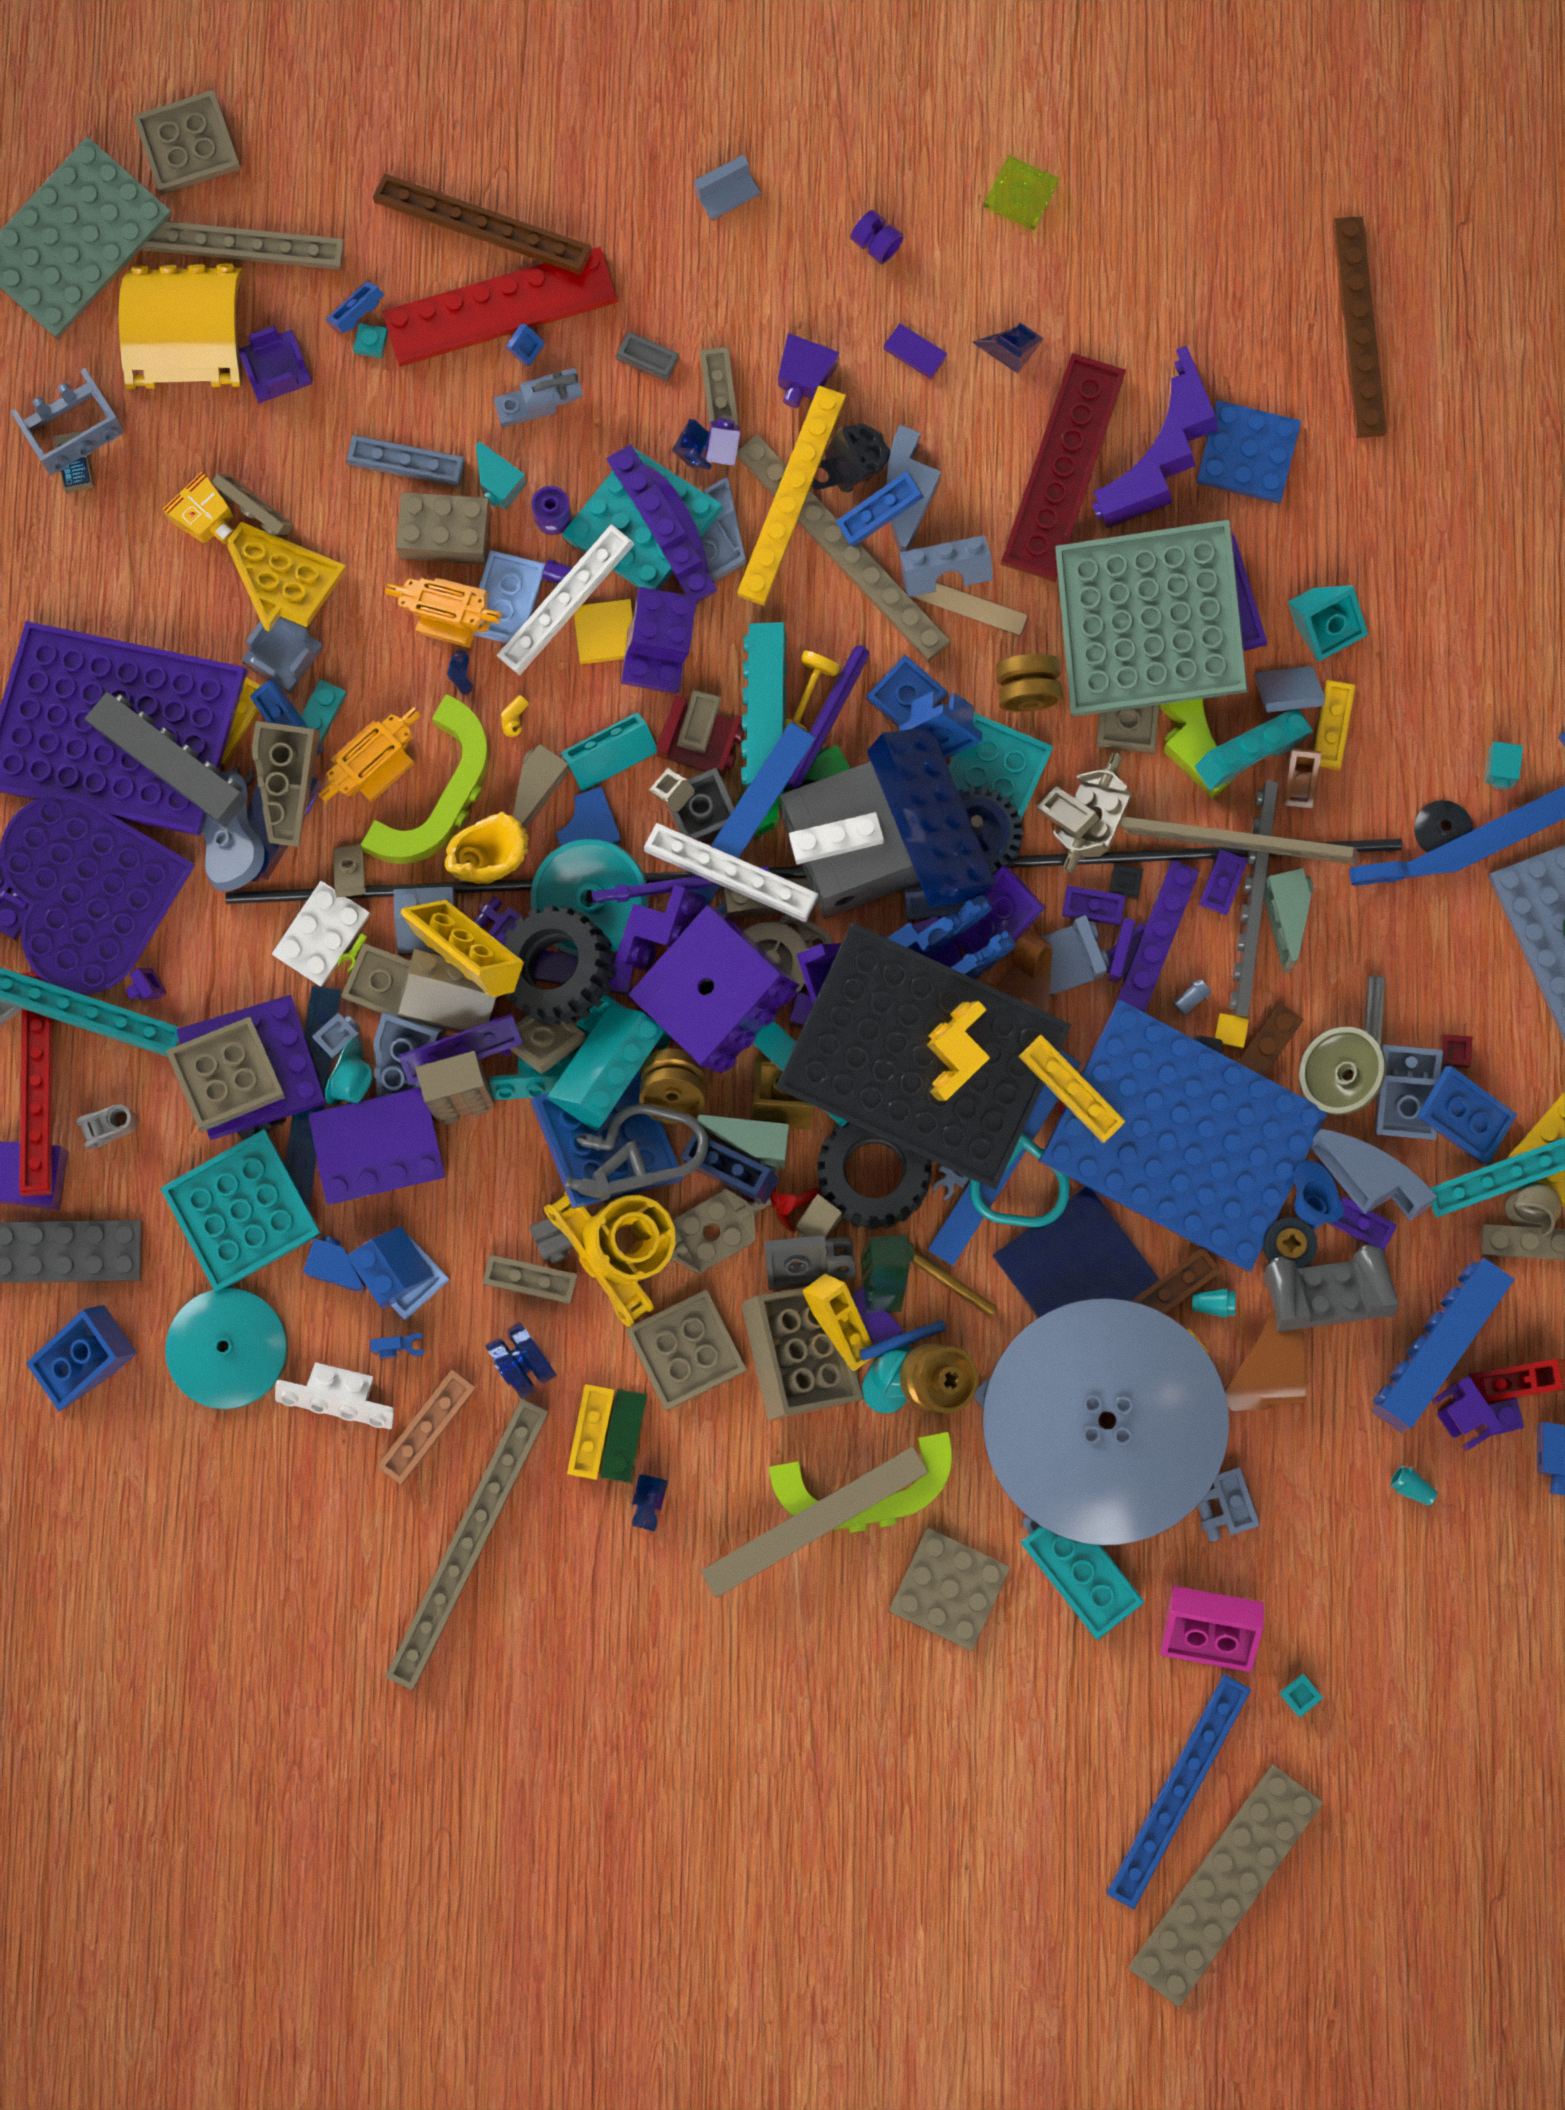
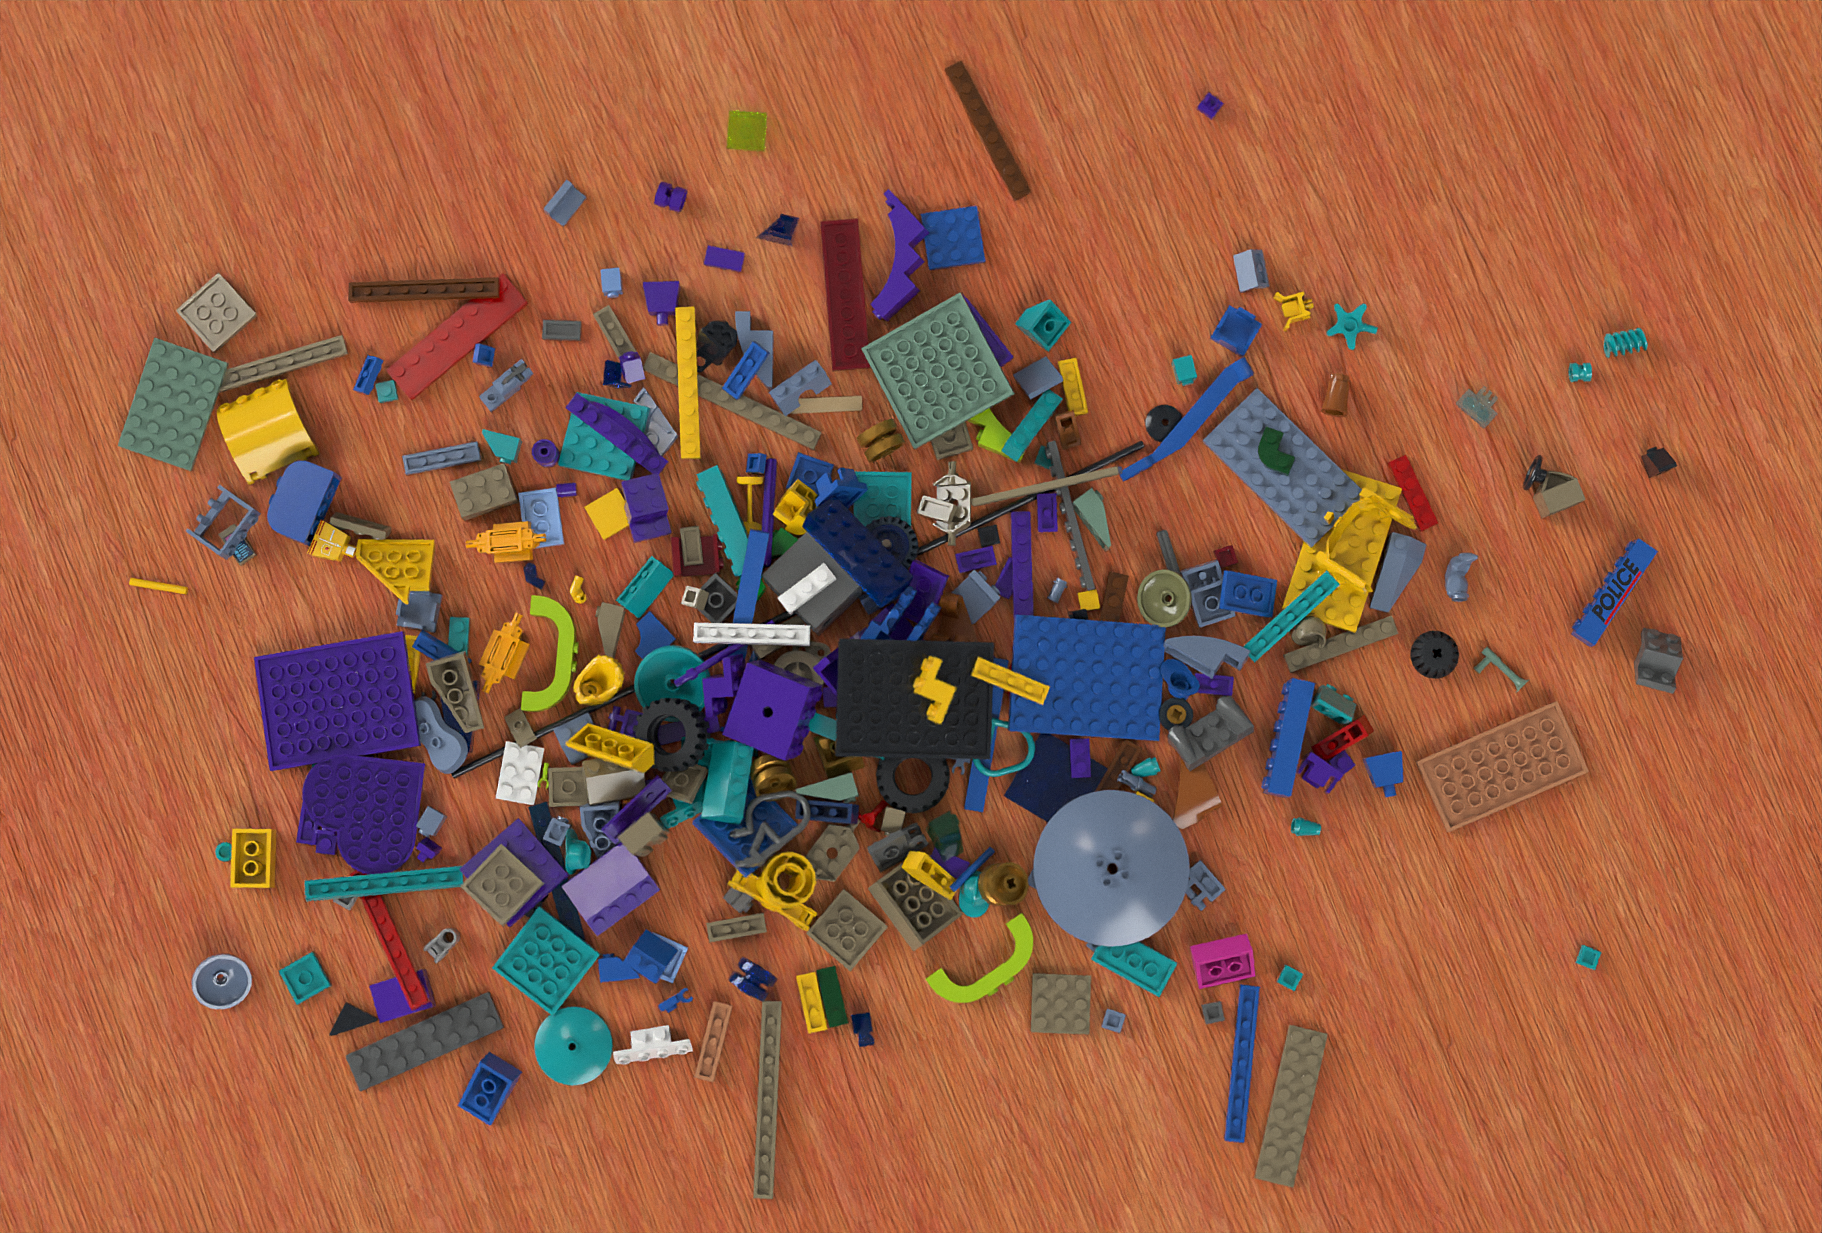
camera: 25 degrees left, 5 degrees up
dark grey brick [85,692,248,828] -> none
dark purple panel [238,326,312,403] -> none
white tile [496,524,634,676] -> none
dark tan tile [700,1446,928,1598] -> none
pearl gold bar [892,1239,998,1317] -> none
dark purple tile [1107,918,1136,982] -> none
none -> blue brick [267,461,342,547]
none -> sand blue brick [416,806,448,837]
none -> medium blue brick [600,268,623,298]
none -> blue plate [746,453,767,474]
none -> yellow brick [773,479,823,535]
none -> teal tile [1034,445,1052,470]
none -> dark purple plate [1069,738,1091,778]
none -> sand blue plate [1101,1009,1126,1033]
none -> sand blue pin [1118,770,1156,798]
none -> dark grey plate [1201,1001,1225,1024]
none -> teal slope [1310,684,1357,725]

